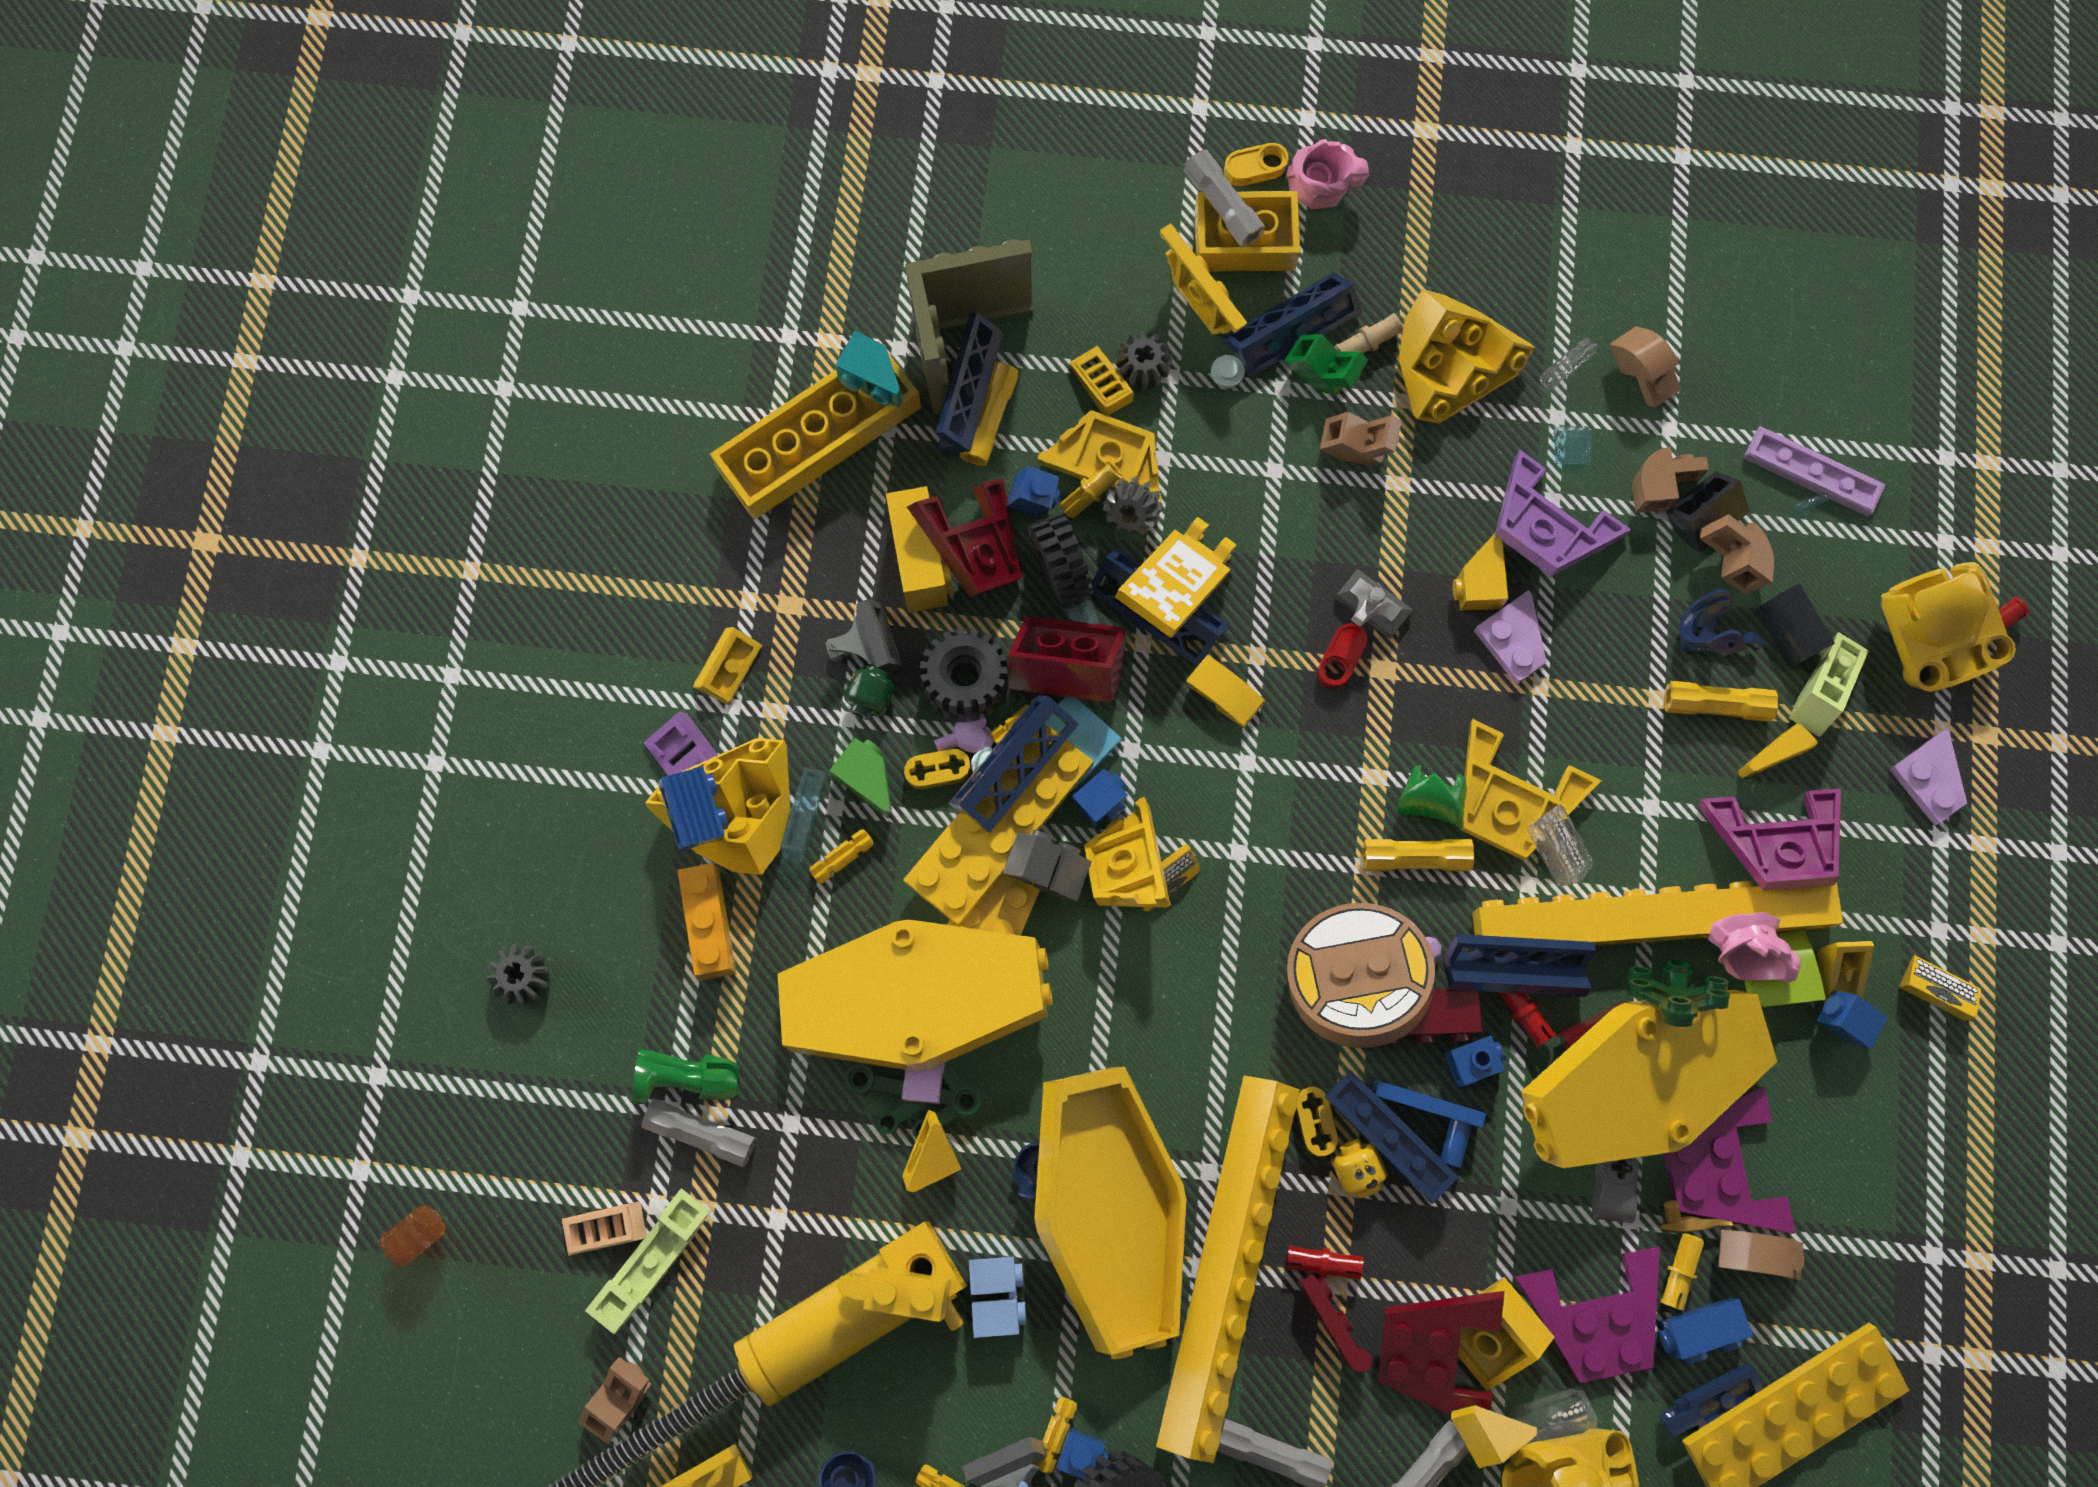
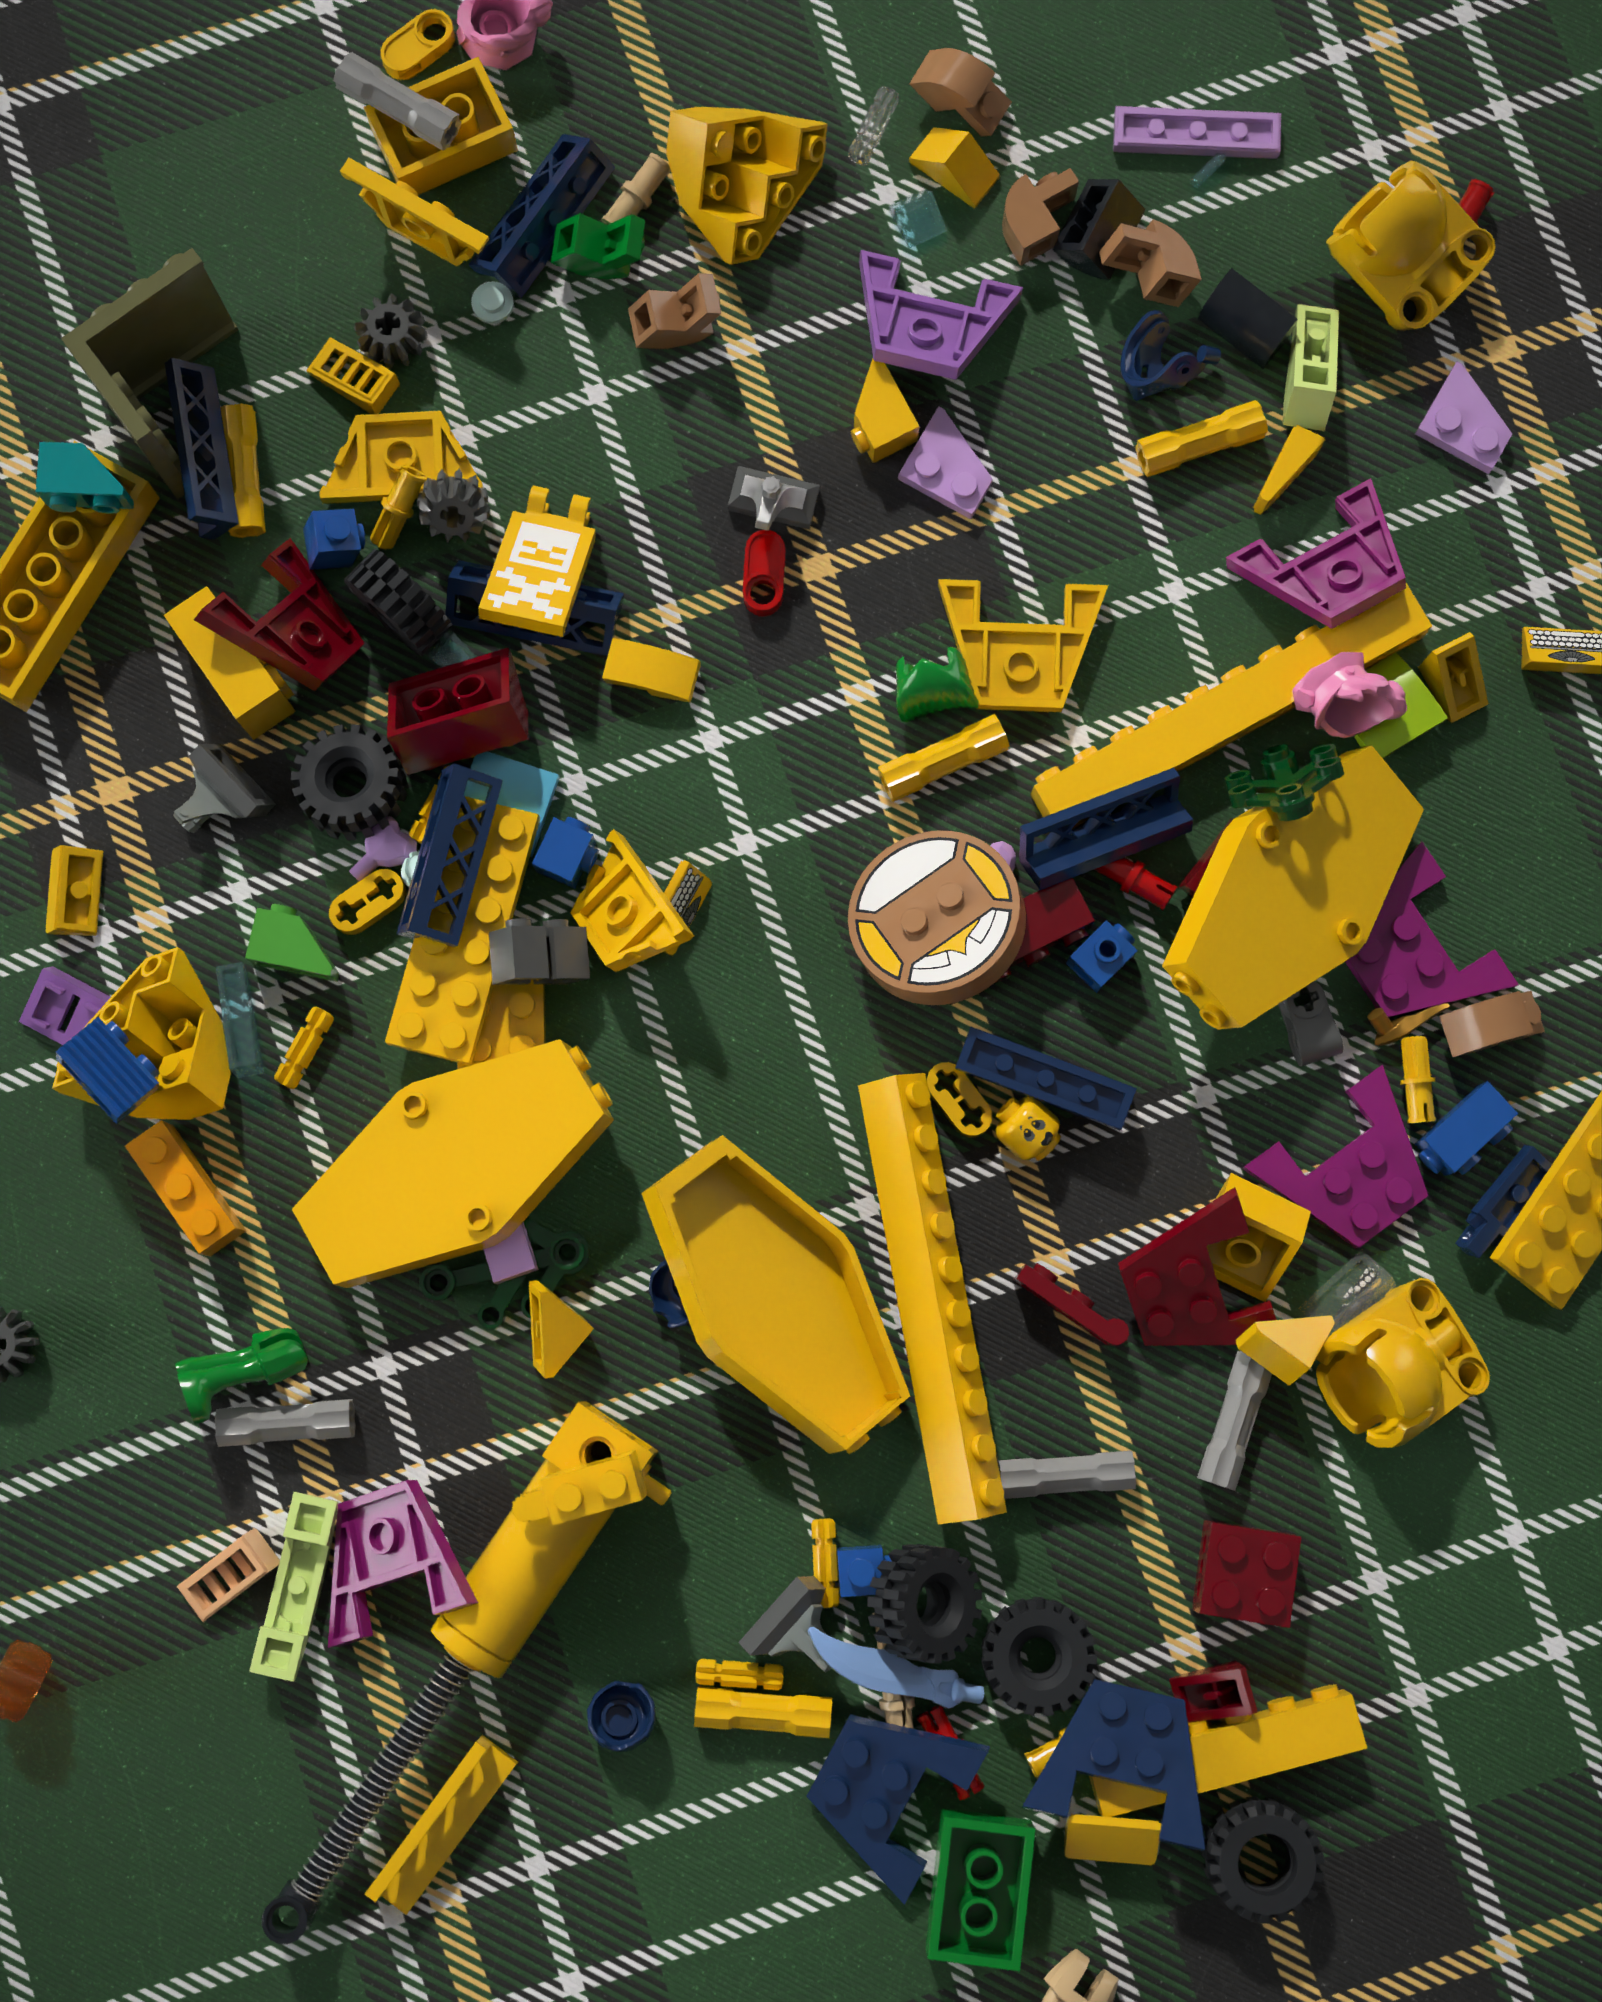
camera: 25 degrees left, 5 degrees up
medium nougat brick [578,1357,651,1445] -> none
dark green head [844,665,895,720] -> none
light blue piece [969,1256,1026,1338] -> none
red pin [1286,1245,1363,1281] -> none
blue piece [1372,1081,1486,1168] -> none
clear slope [1527,805,1594,887] -> none
blue brick [1817,990,1888,1049] -> none
none -> magenta wing [328,1480,478,1648]
none -> yellow slope [909,127,1000,209]

